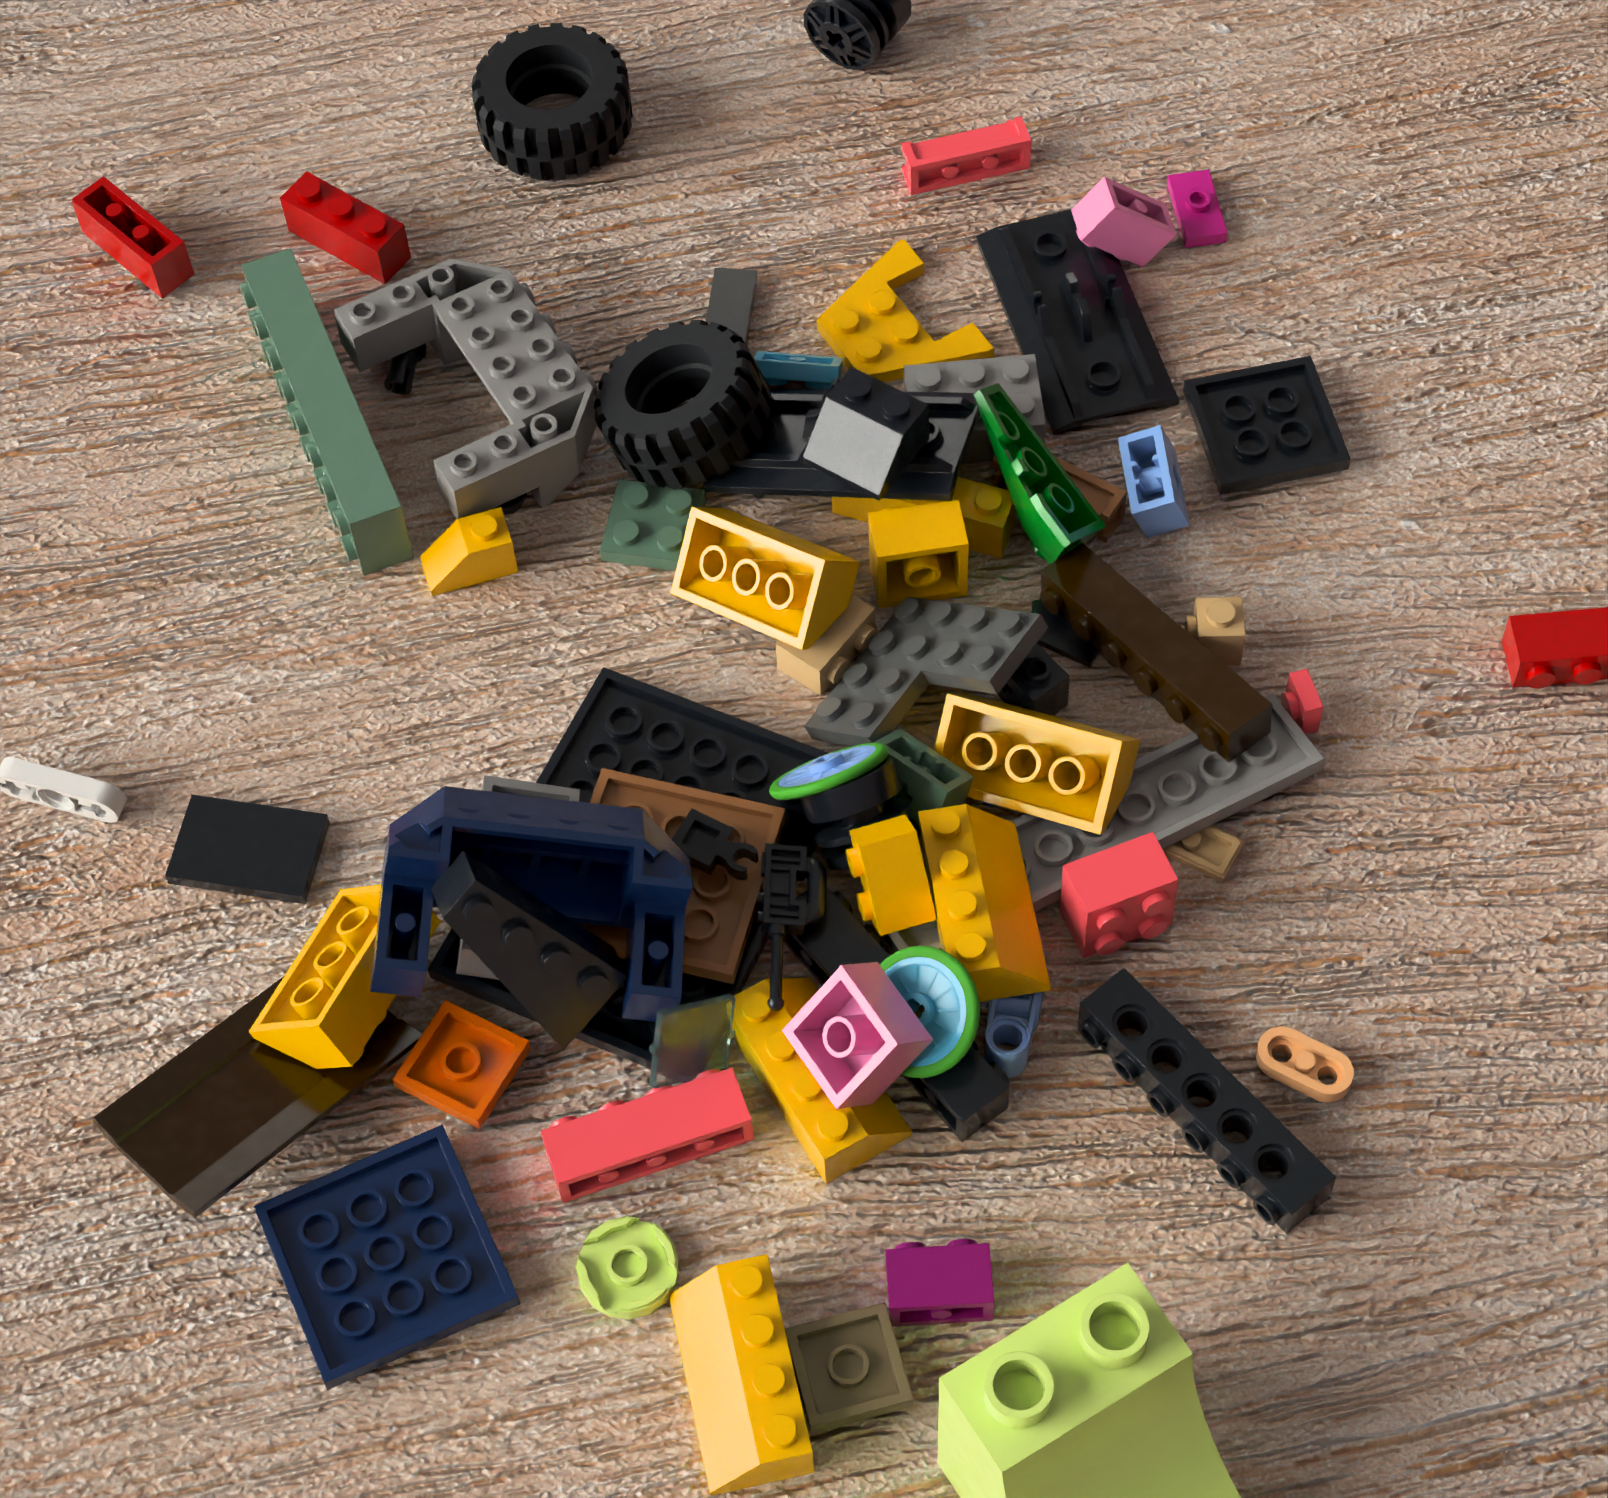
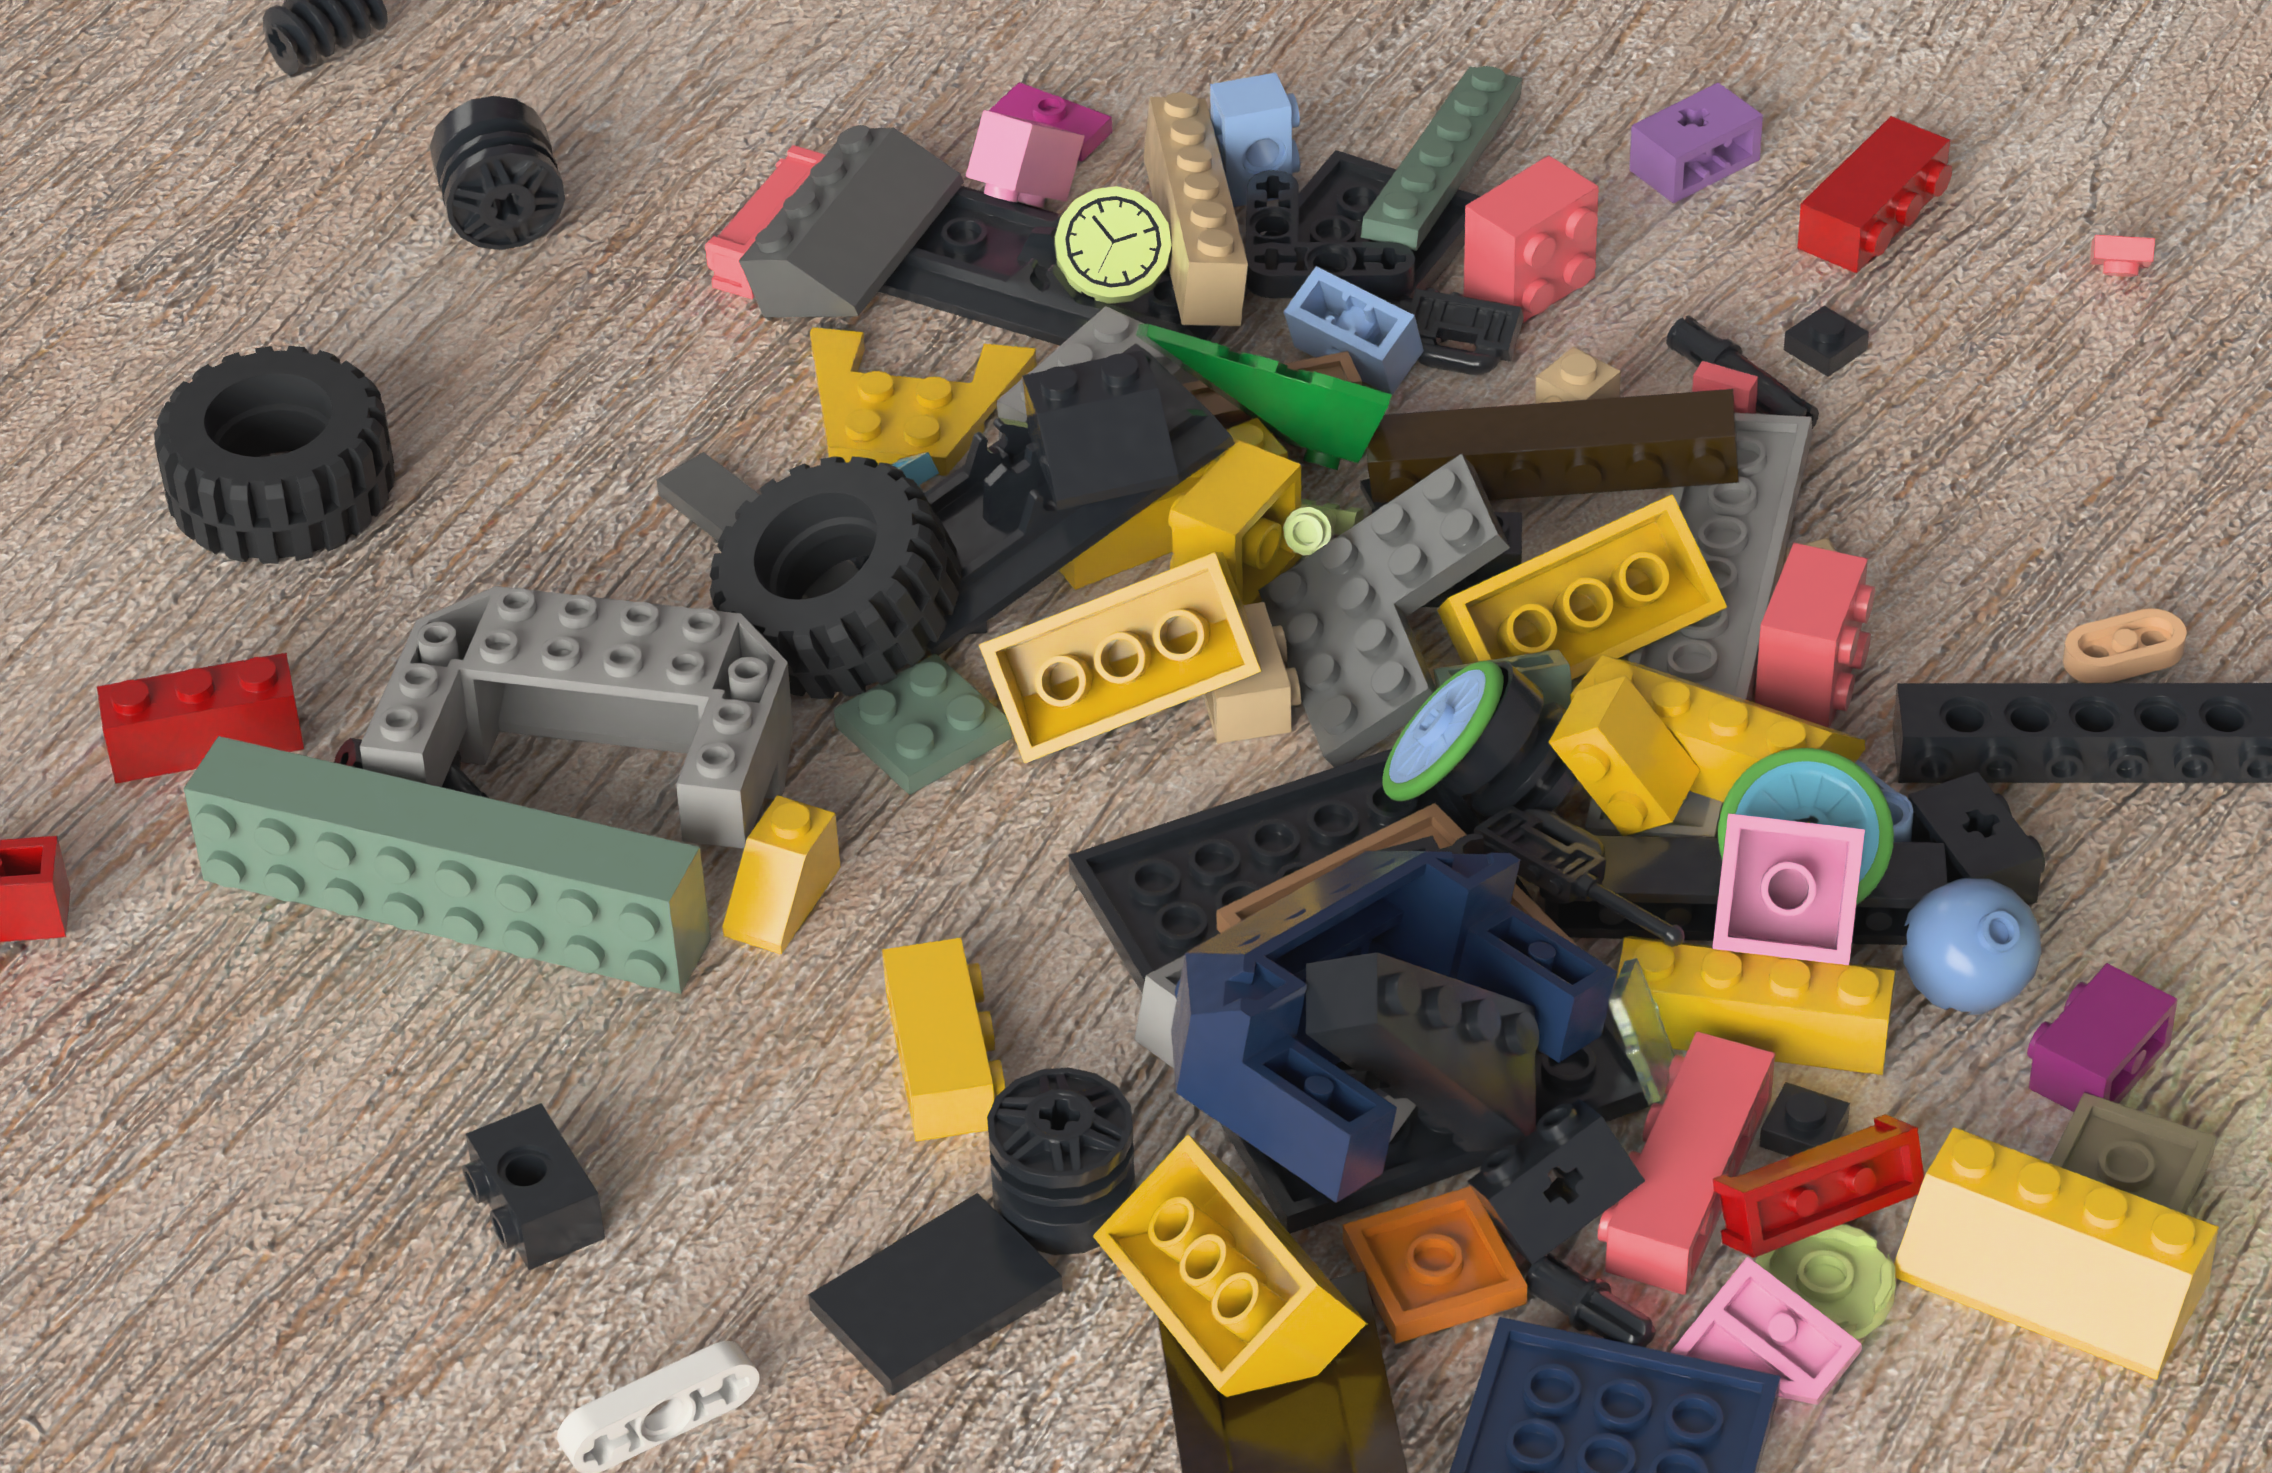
camera: 50 degrees left, 15 degrees down
none -> black brick [462,1103,605,1270]
none -> dark grey slope [739,125,964,318]
none -> yellow brick [882,938,1005,1142]
none -> black wheel [987,1067,1136,1255]
none -> yellowish green tile [1054,186,1172,304]
none -> tan brick [1143,92,1248,326]
none -> light blue brick [1210,72,1300,207]
none -> black beam [1245,170,1415,298]
none -> yellowish green hinge [1283,499,1364,556]
none -> sand green plate [1361,66,1523,250]
none -> black piece [1381,288,1524,375]
none -> coral brick [1464,155,1599,322]
none -> black brick [1467,1098,1645,1265]
none -> black axle [1525,1253,1656,1347]
none -> medium lavender brick [1629,83,1763,204]
none -> black pin [1666,315,1819,429]
none -> bright pink wing [1670,1256,1862,1405]
none -> red container [1712,1114,1925,1258]
none -> black plate [1759,1082,1850,1157]
none -> black plate [1784,305,1869,377]
none -> medium blue cylinder [1902,878,2042,1015]
none -> black brick [1908,772,2045,905]

